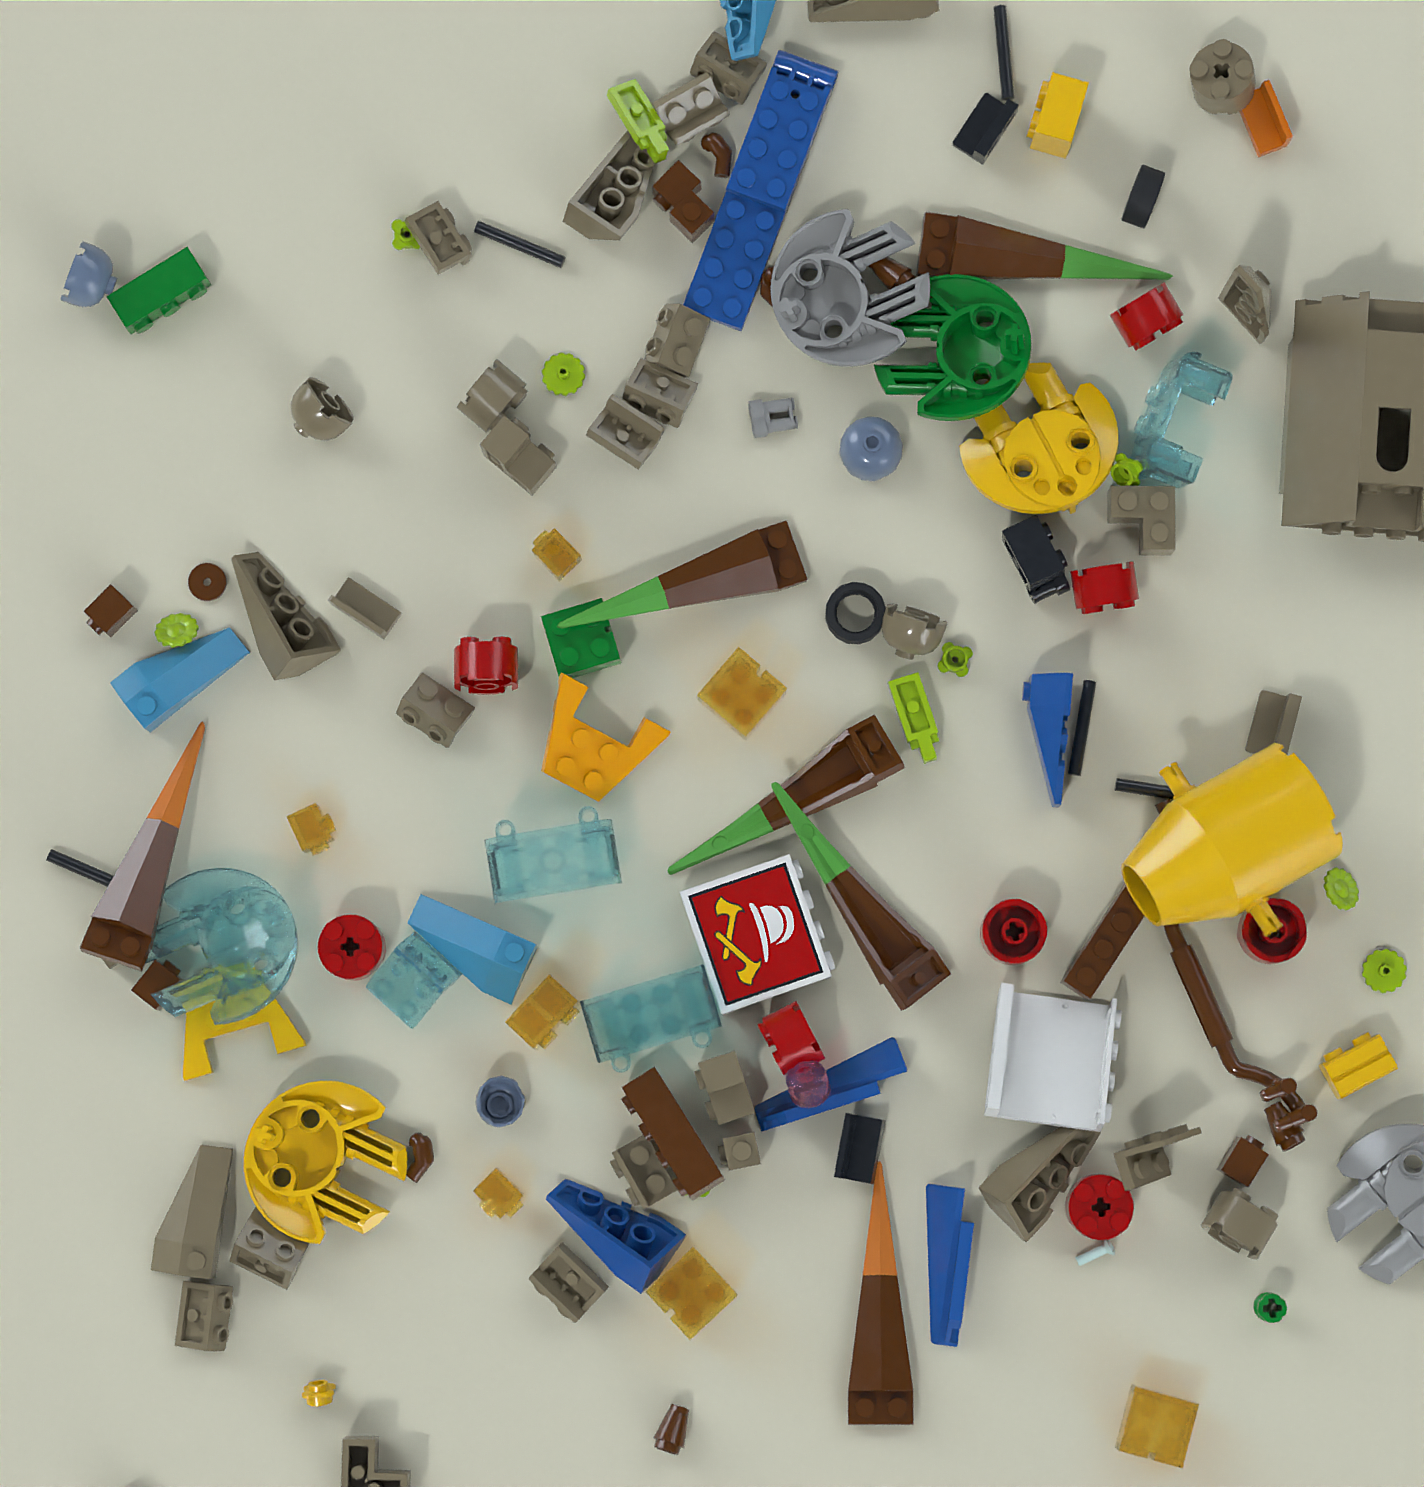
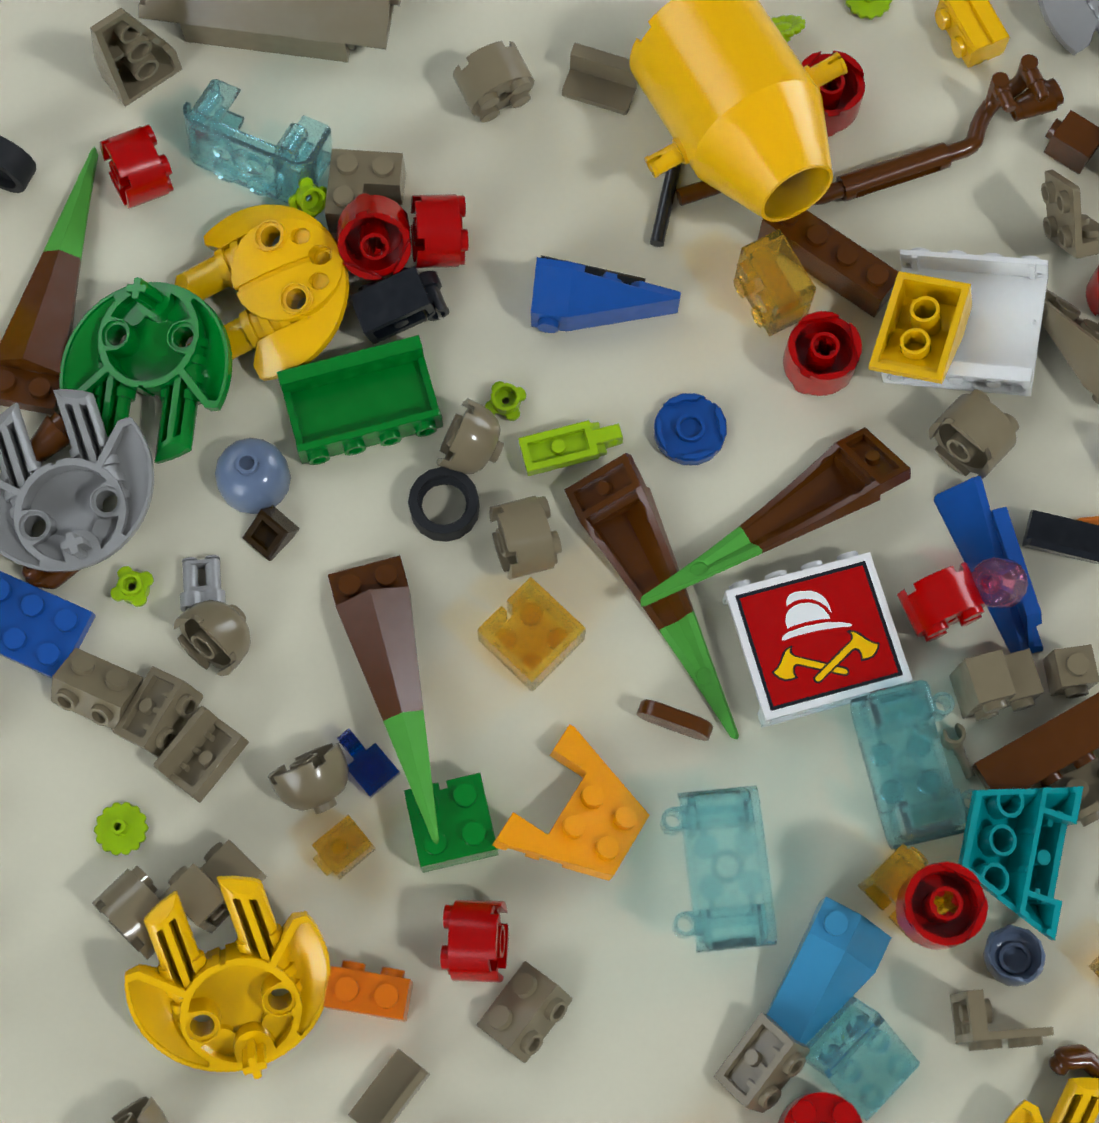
camera: 90 degrees left, 10 degrees down
none -> lime plate [111,566,154,607]
none -> yellow piece [125,876,331,1079]
none -> dark tan cylinder [173,600,251,676]
none -> dark brown slope [242,507,300,561]
none -> dark tan cylinder [268,743,349,814]
none -> green panel [277,335,443,465]
none -> orange brick [323,960,413,1022]
none -> clear blue plate [337,728,400,798]
none -> red brick [338,193,411,280]
none -> dark tan brick [453,41,534,123]
none -> dark tan brick [489,496,562,580]
none -> reddish brown tile [637,699,713,741]
none -> blue tile [654,393,727,465]
none -> dark tan bracket [713,1012,811,1113]
none -> clear yellow piece [733,229,816,337]
none -> yellow slope [868,271,972,384]
none -> red brick [896,862,988,950]
none -> dark tan brick [928,389,1019,478]
none -> dark tan hand [940,723,975,779]
none -> dark tan bracket [950,989,1054,1051]
none -> teal wedge [958,786,1084,940]

